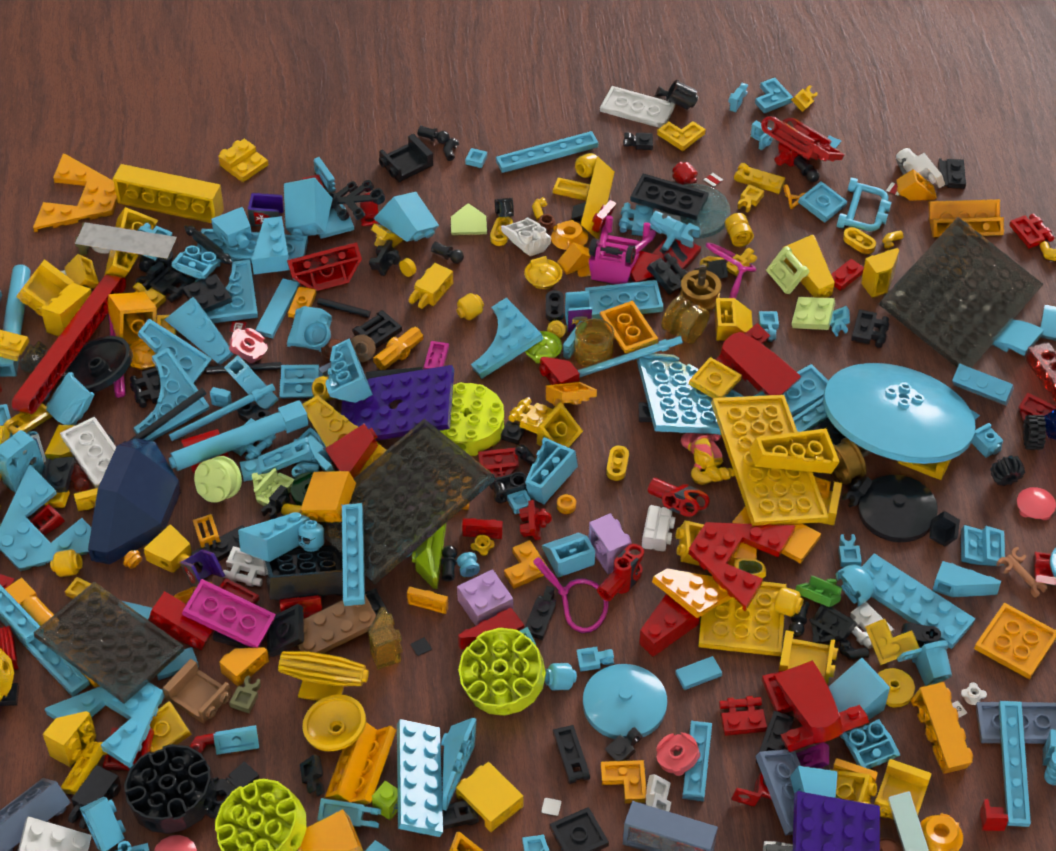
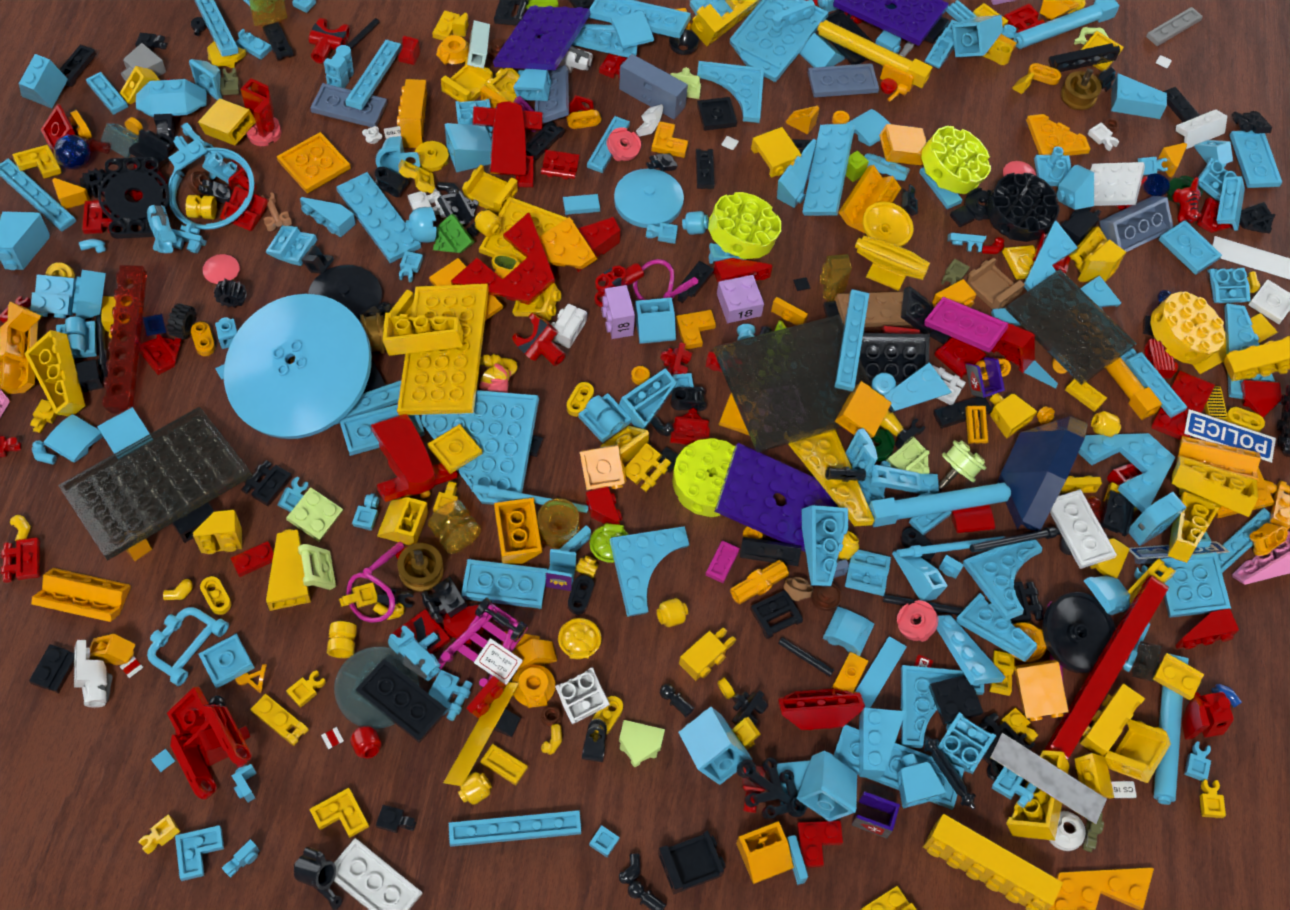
camera: 170 degrees left, 10 degrees up
medium azure hair [303,320,331,349] -> none
red slope [325,423,378,479] -> none
medium azure brick [952,364,1014,406] -> none
none -> light orange plate [191,322,215,356]
none -> yellow plate [433,481,458,517]
none -> white sticker [474,638,523,685]
none -> light orange plate [567,110,601,129]
none -> medium azure plate [578,393,632,443]
none -> light orange slope [736,821,794,884]
none -> black pin [825,467,866,482]

